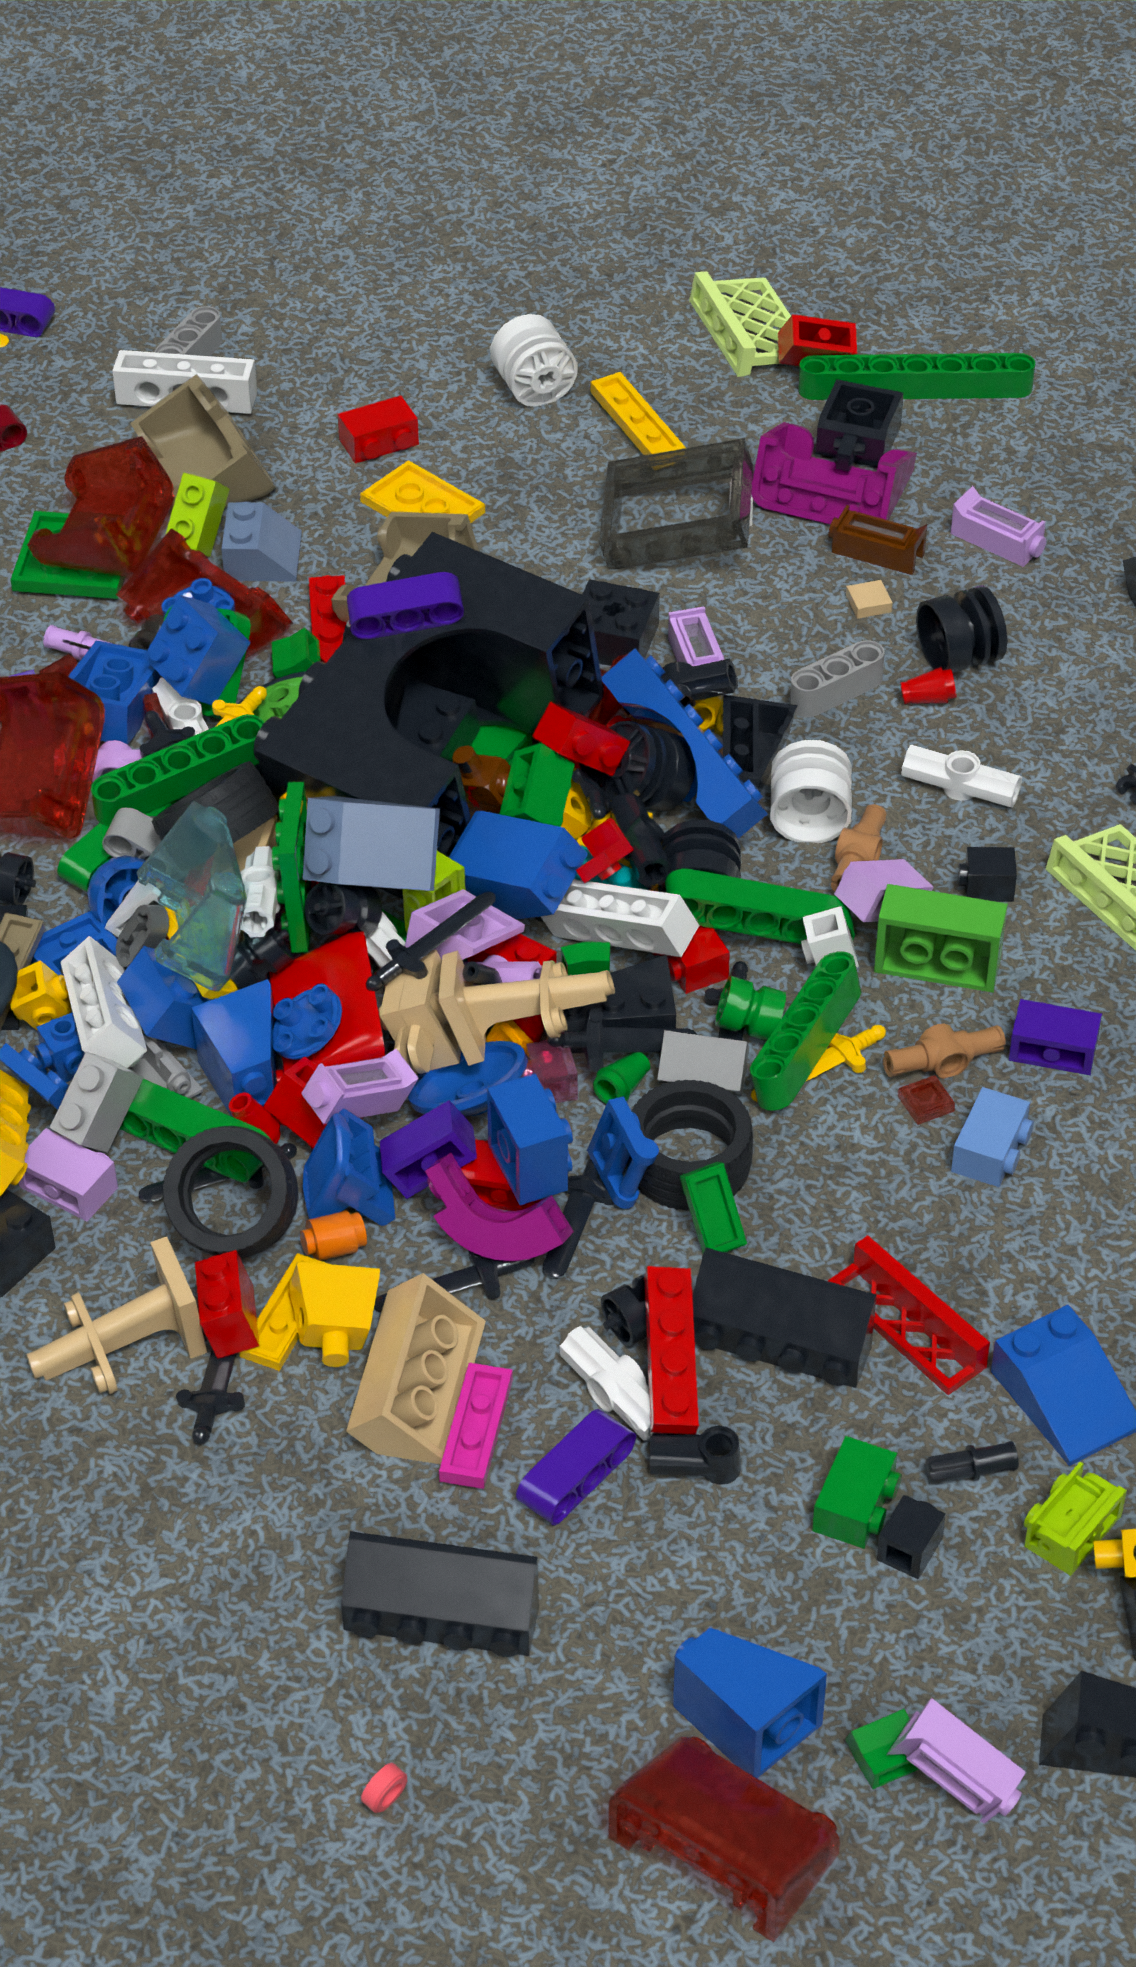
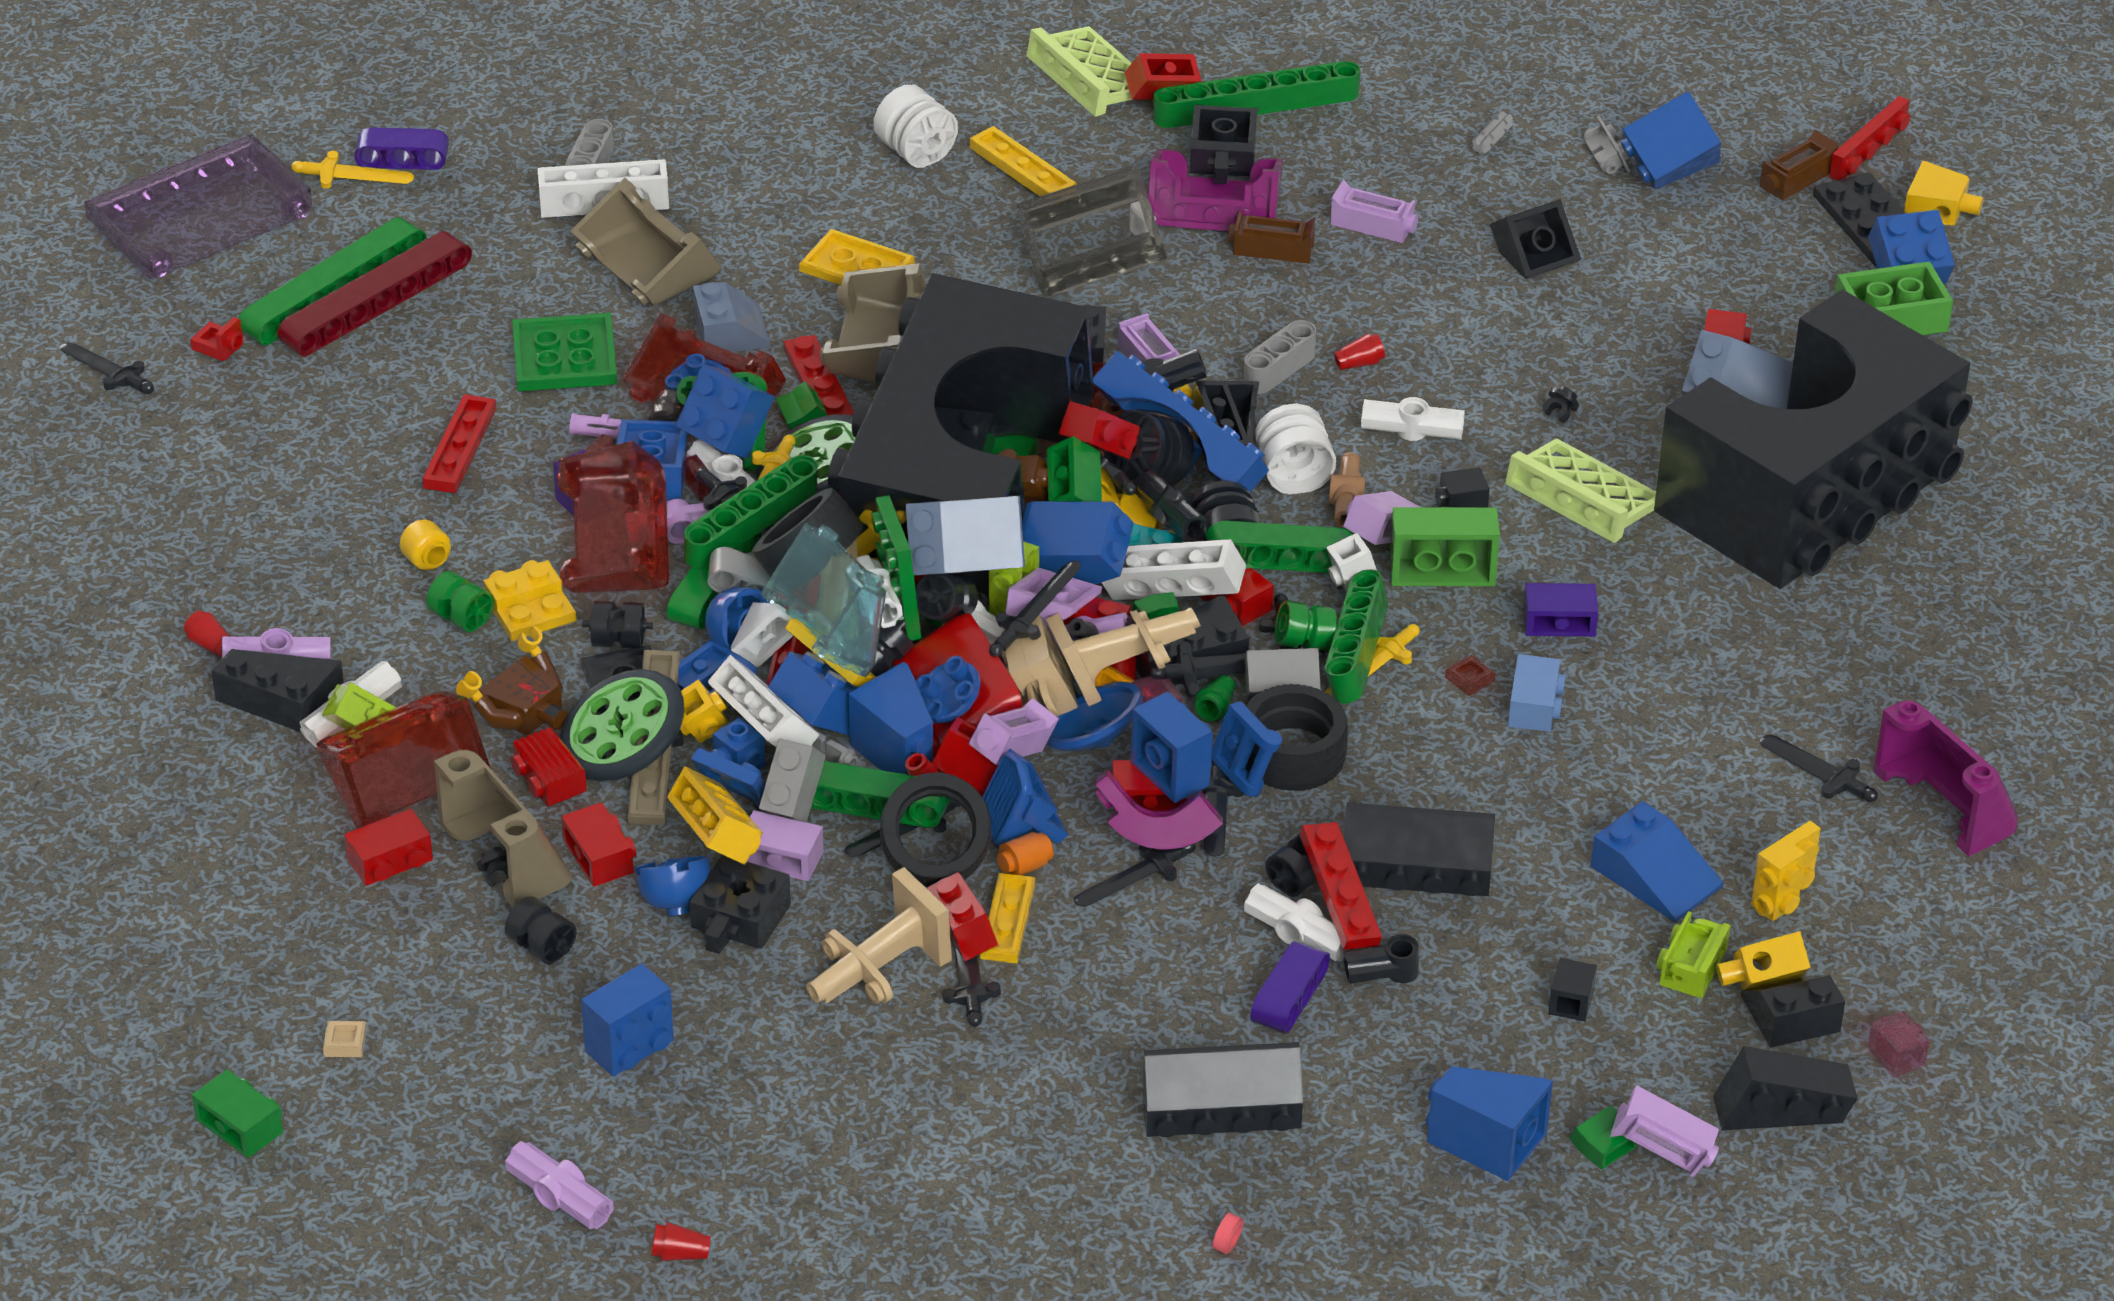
camera: 15 degrees left, 5 degrees down
clear red windscreen [27,436,174,576] -> none
dark grey beam [116,905,169,967] -> none
lime hinge [163,472,230,557] -> none
yellow torso [289,1262,380,1367] -> none
red brick [337,395,419,464] -> none
tan slope [346,1273,486,1464] -> none
dark purple beam [347,572,464,639] -> none
dark purple brick [380,1100,477,1199] -> none
dark pink plate [439,1363,513,1489] -> none
red bracket [576,818,634,883] -> none
clear red windscreen [608,1736,840,1942] -> none
green tile [680,1162,747,1253] -> none
green brick [812,1436,902,1549] -> none
red fence [828,1235,990,1395] -> none
tan tile [846,580,893,619] -> none
medium nougat pin [883,1023,1006,1079] -> none
black wheel [916,585,1008,673] -> none
black axle [926,1441,1019,1484] -> none

